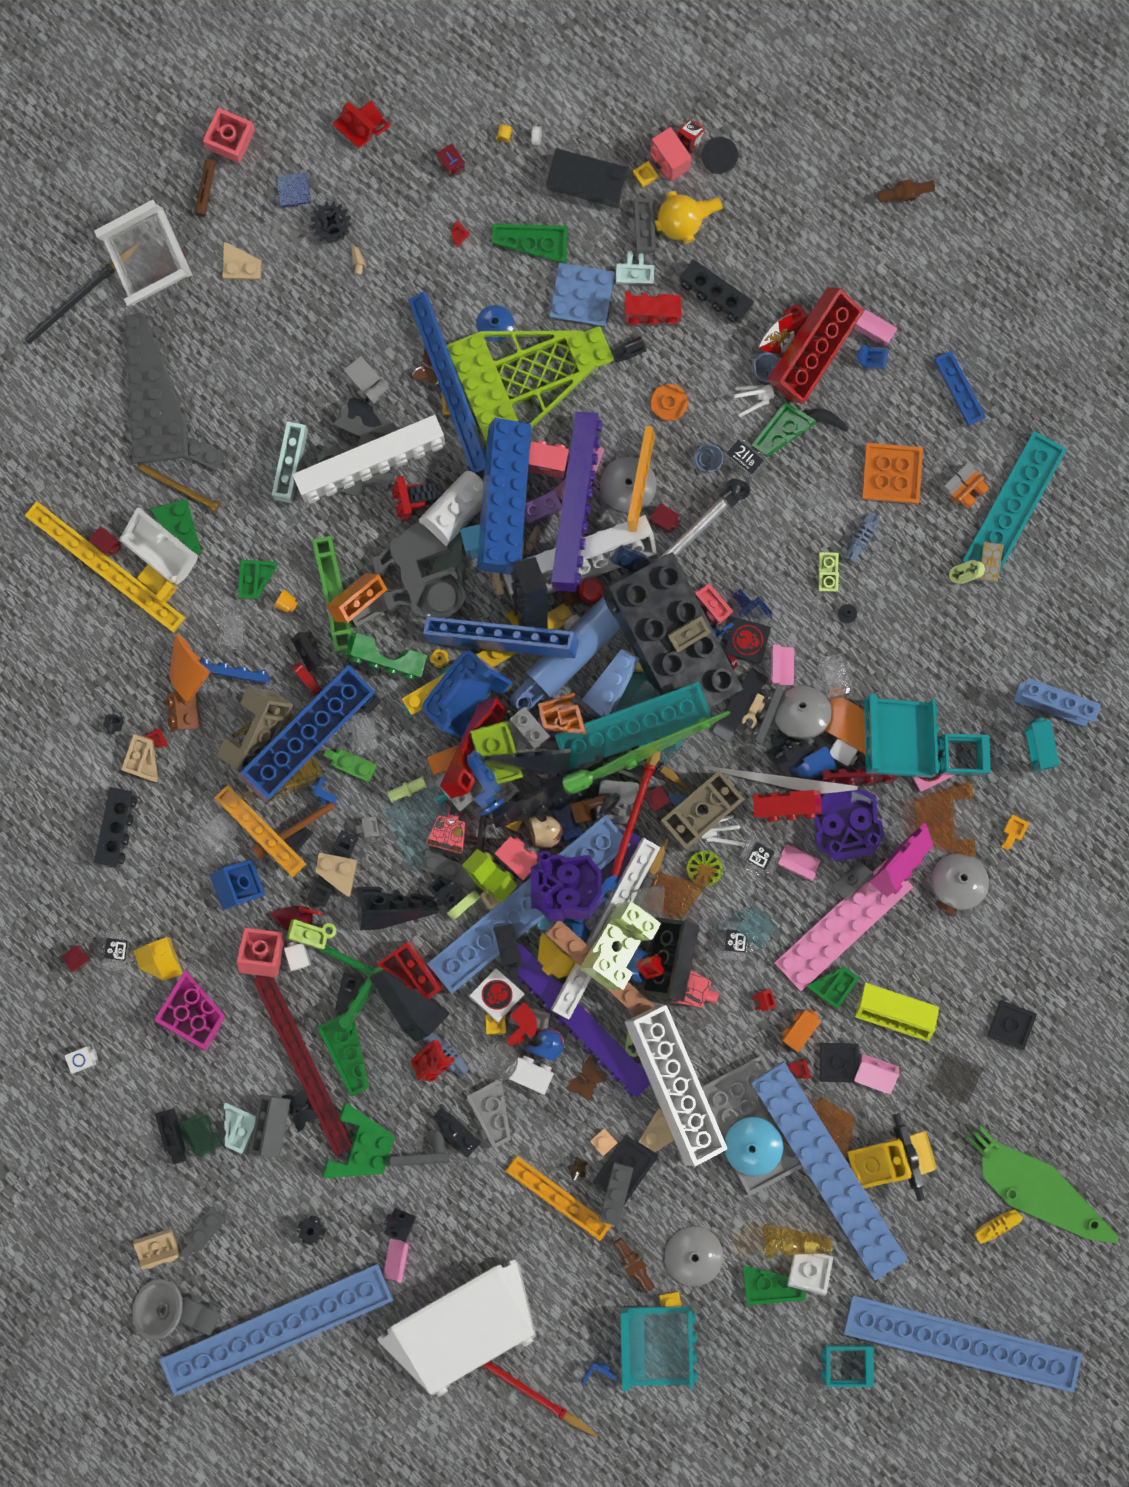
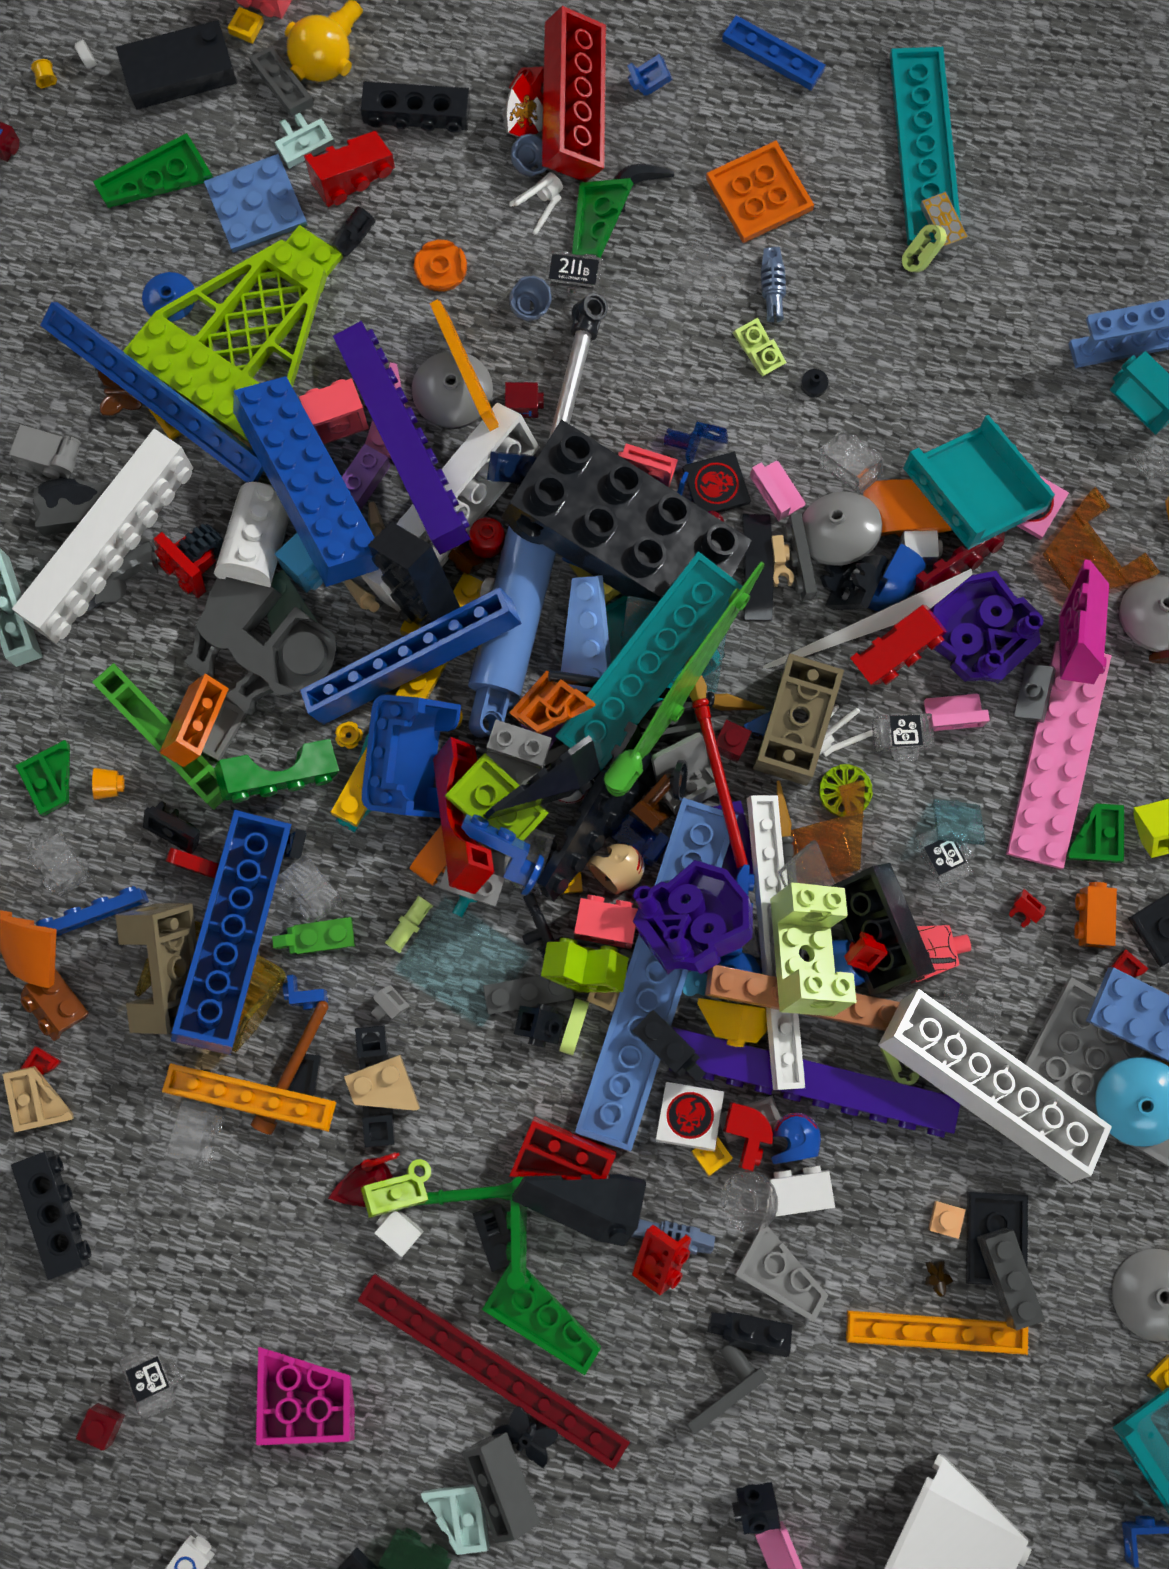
camera: 30 degrees left, 5 degrees down
yellow slope [133,937,183,981] -> none
blue slope [210,860,265,911] -> none
coral brick [237,928,285,977] -> none
green wing [322,1102,395,1178] -> none
black wedge [356,886,439,930] -> none
torso [426,807,465,854] -> none
red tile [452,221,470,248] -> none
reddish brown piece [566,1057,607,1101] -> none
reddish brown pin [613,1237,655,1293] -> none
tan wing [638,1108,674,1152] -> none
dark tan plate [668,615,711,652] -> none
bright pink panel [854,310,897,347] -> none
teal window [937,734,991,776] -> none
orange hips [941,461,989,509] -> none

